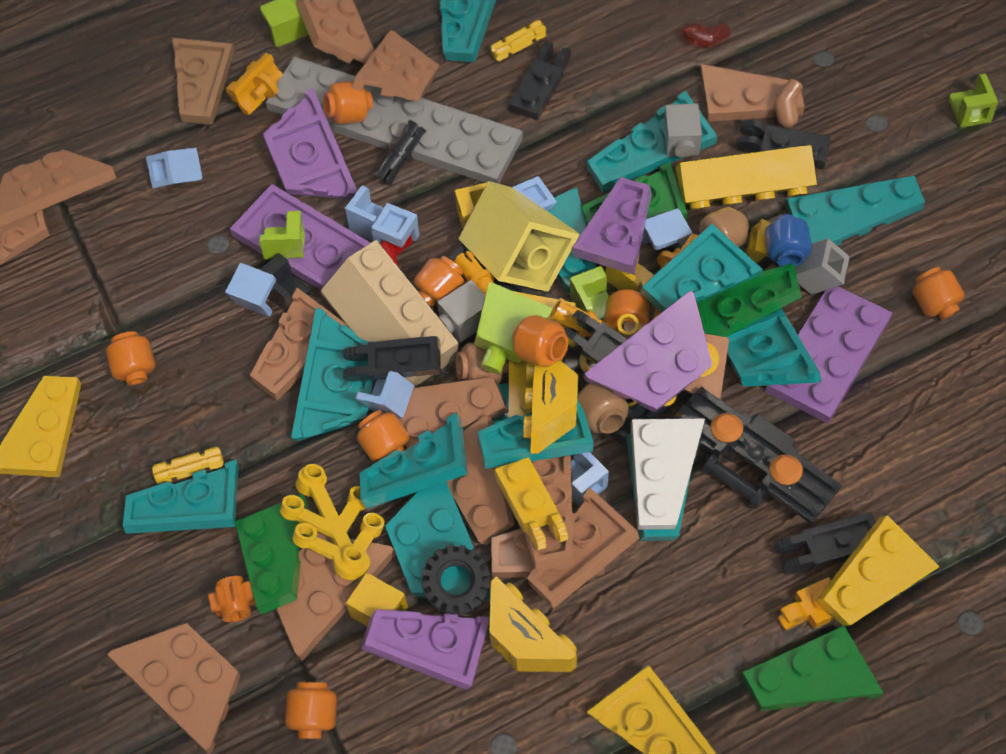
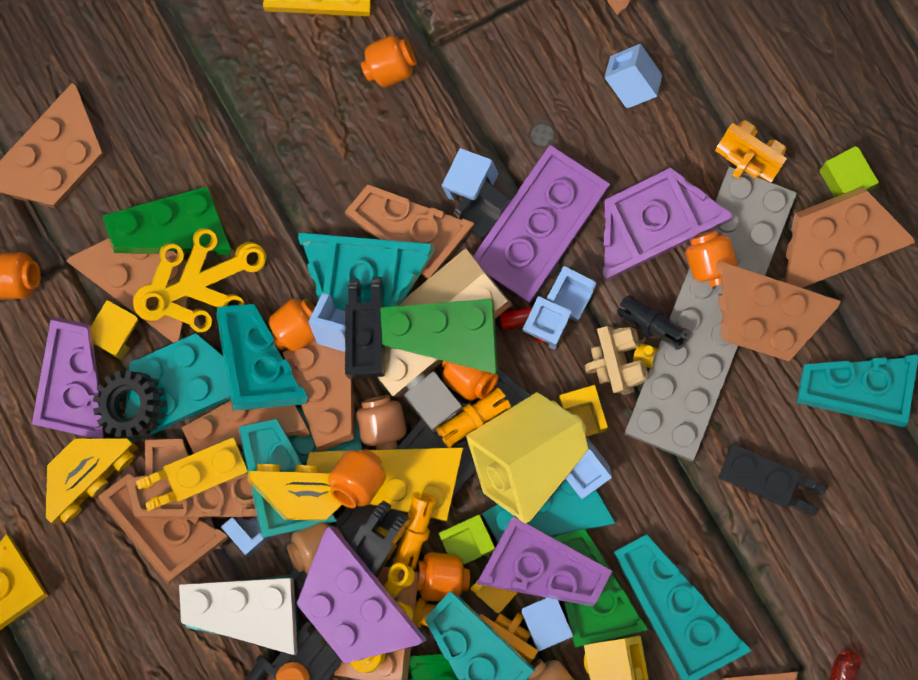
camera: 90 degrees right, 20 degrees up
teal wing [123,460,239,534] -> none
yellow axle [152,447,224,485] -> none
medium nougat wing [173,38,234,125] -> none
orange gear [208,576,256,623] -> none
lime panel [259,211,305,259] -> none
lime torso [474,282,553,374] -> none
yellow axle [490,20,546,62] -> none
light grey brick [664,104,702,157] -> none
none -> green wing [380,299,498,375]
none -> tan hips [584,326,649,395]
none -> yellow hand [633,343,660,369]

